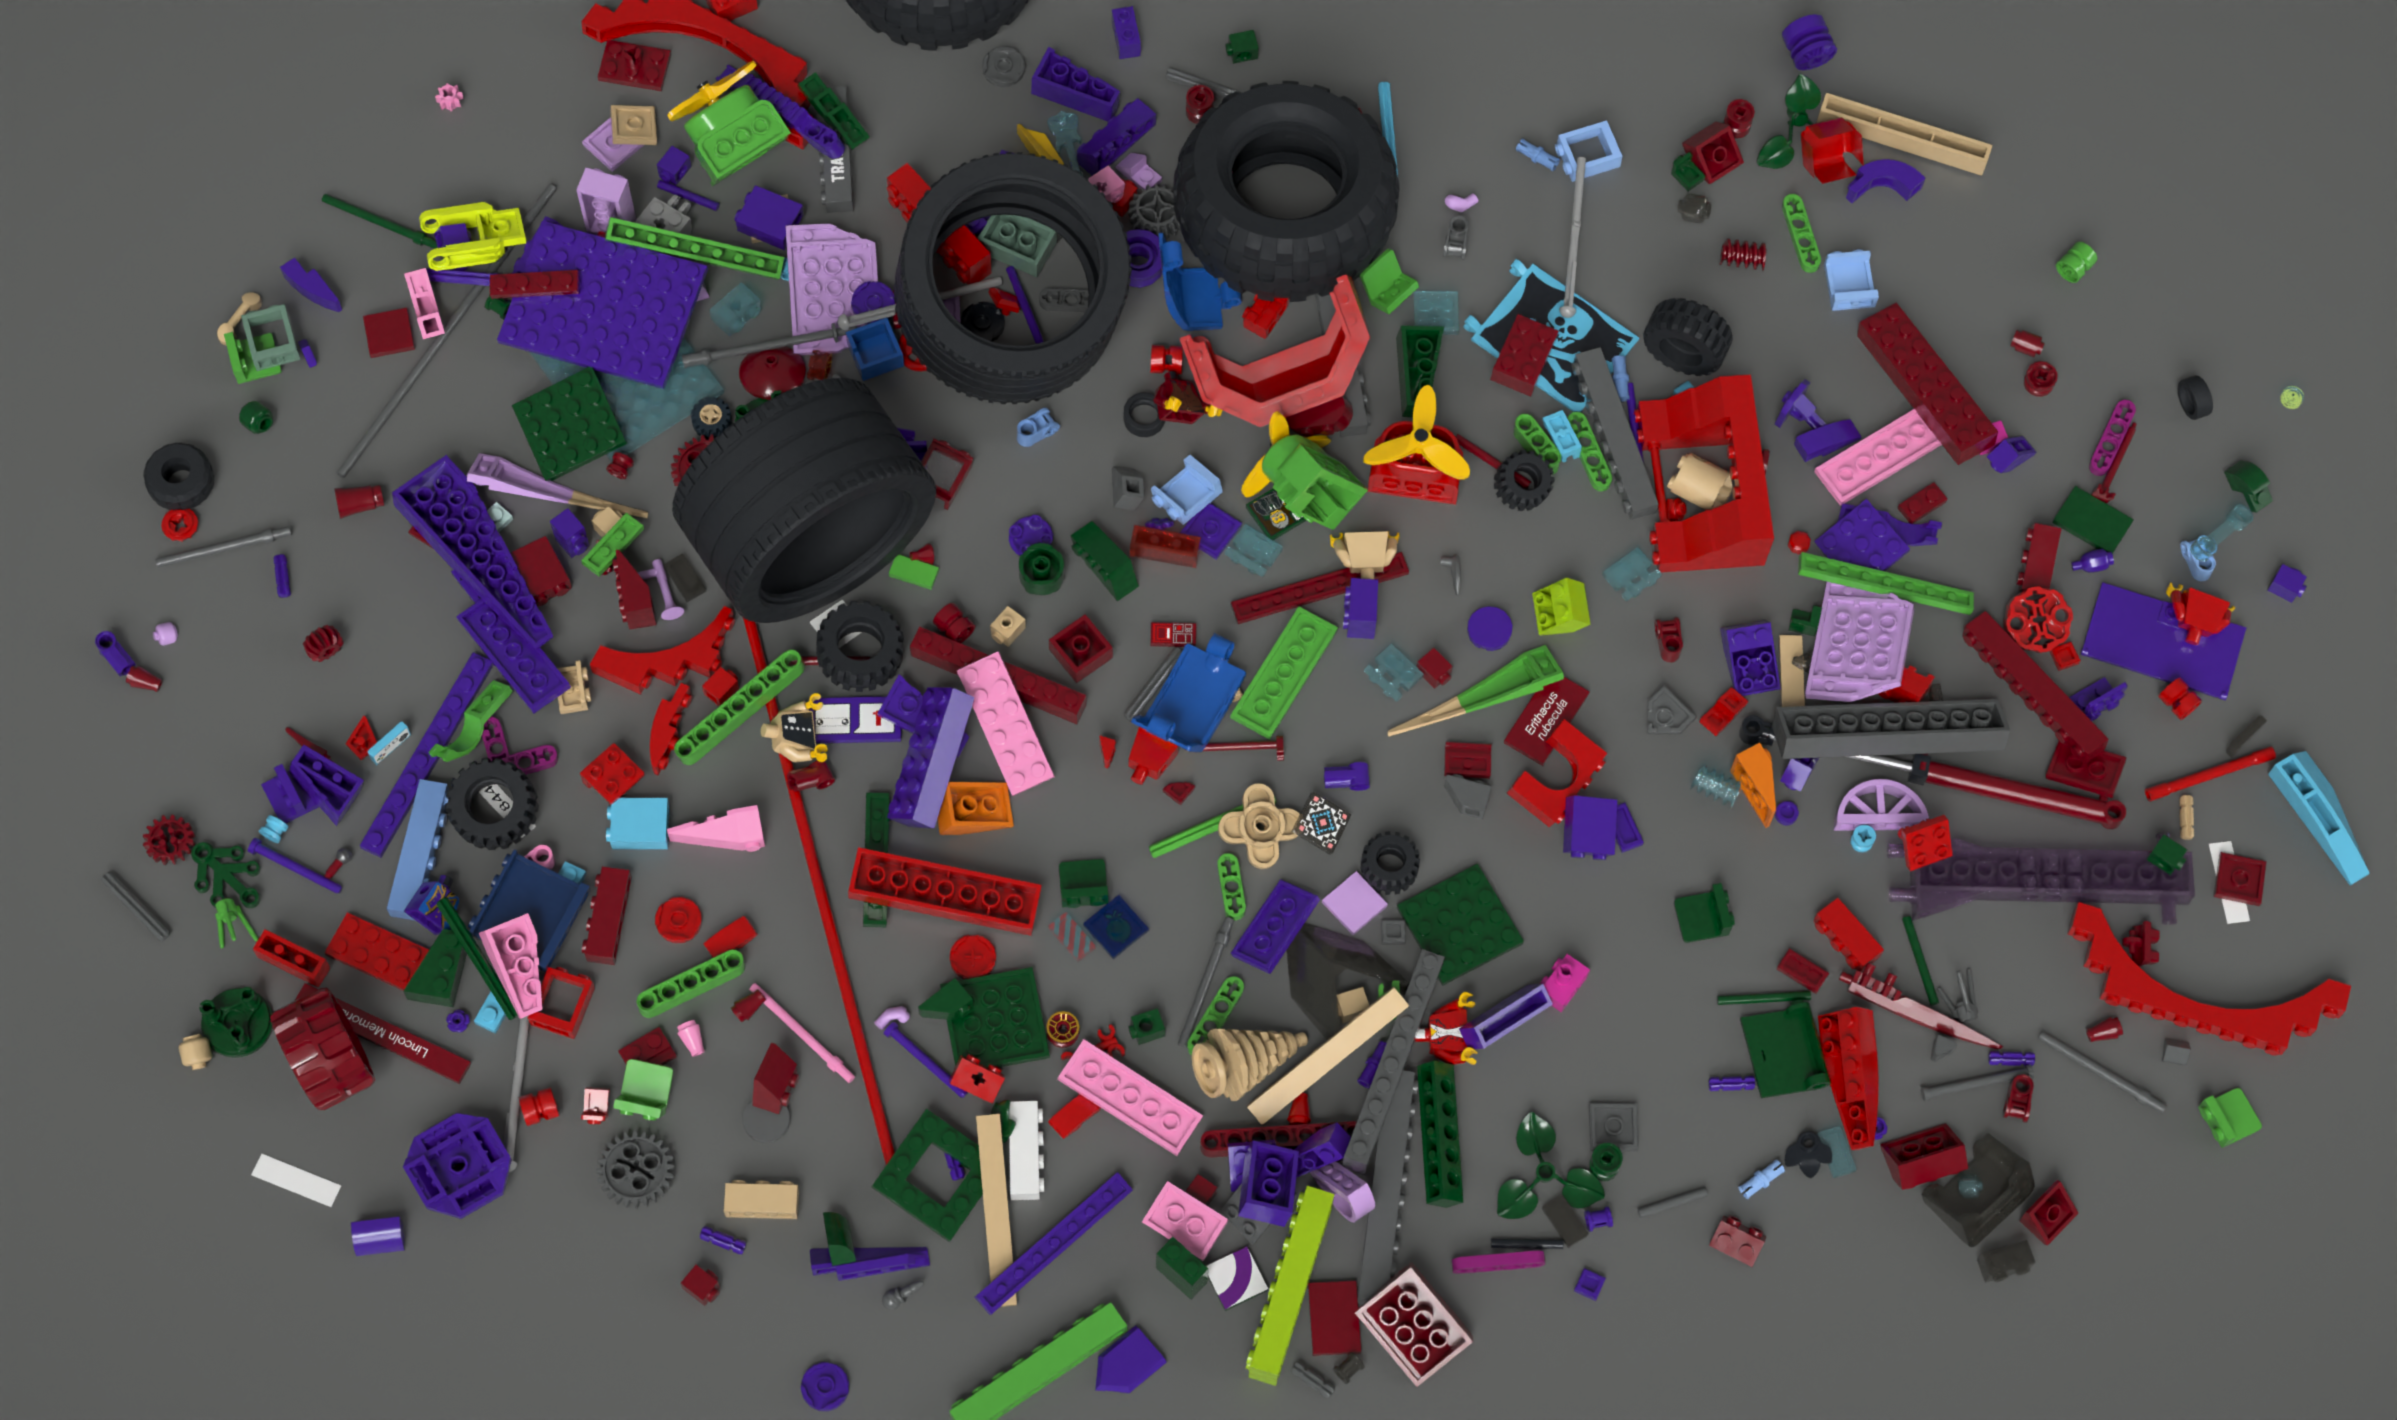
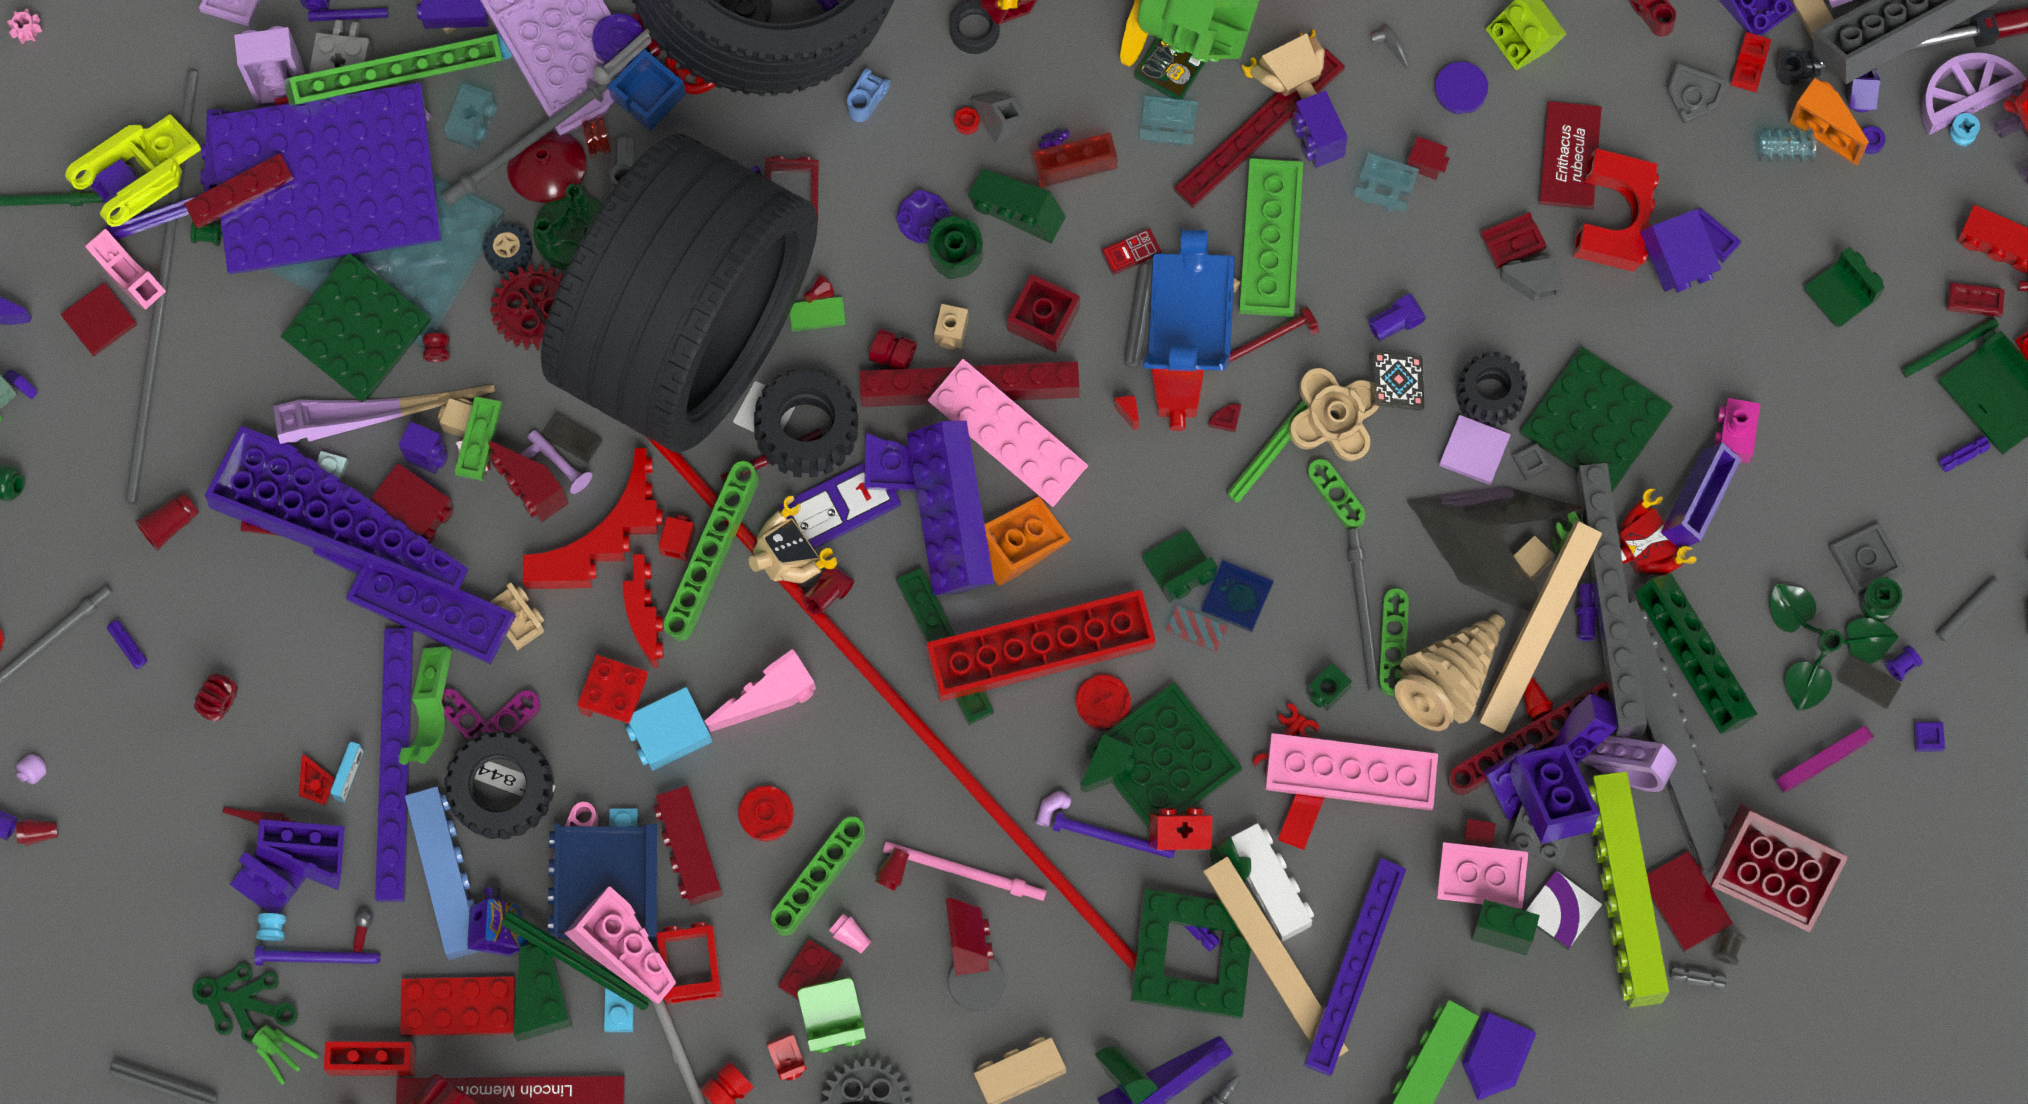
camera: 20 degrees left, 5 degrees up
dark red gear [143,815,195,865] -> none
dark purple plate [446,1010,470,1033] -> none
red slope [703,916,758,958] -> none
dark red wheel [1046,1011,1080,1048] -> none
light blue panel [1151,455,1223,525] -> none
dark purple tile [1179,503,1242,560] -> none
dark purple tile [1231,879,1320,974] -> none
bright green plate [1388,645,1564,736] -> none
black bar [1491,1238,1563,1249] -> none
none -> red tile [954,107,980,135]

